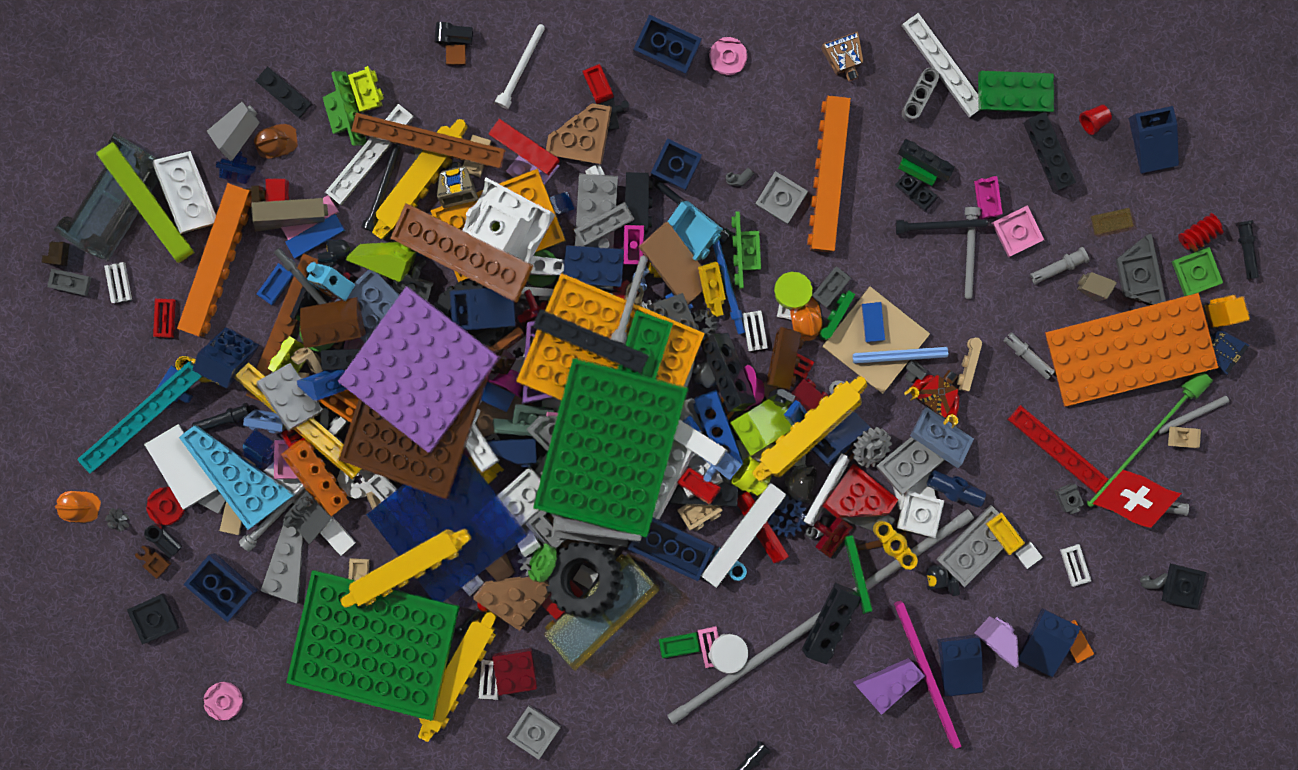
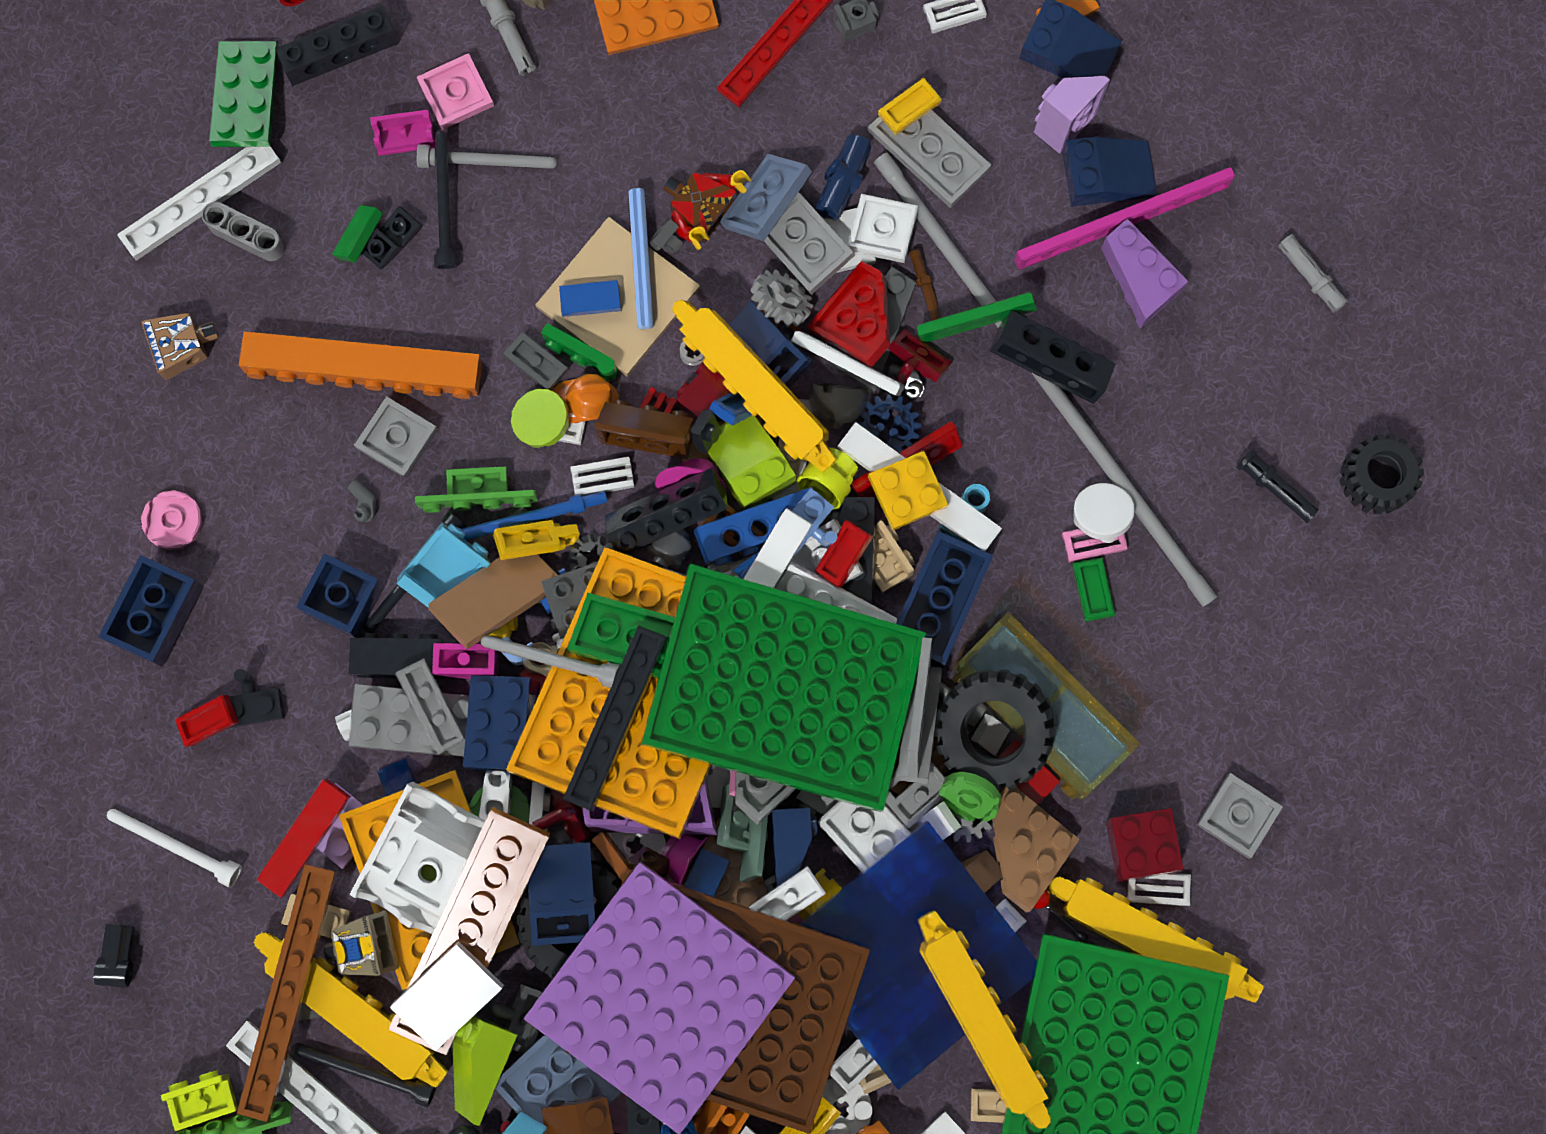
camera: 90 degrees left, 10 degrees down
dark orange tile [446,45,466,65] -> none
medium nougat plate [546,103,612,165] -> none
yellow piece [873,521,918,570] -> none
black plate [897,138,955,182] -> none
black piece [926,565,960,596] -> none
tan plate [957,338,982,392] -> none
light grey pin [1003,332,1055,379] -> none
white tile [1015,542,1043,569] -> none
none -> white tile [390,941,503,1051]
none -> yellow plate [868,451,949,531]

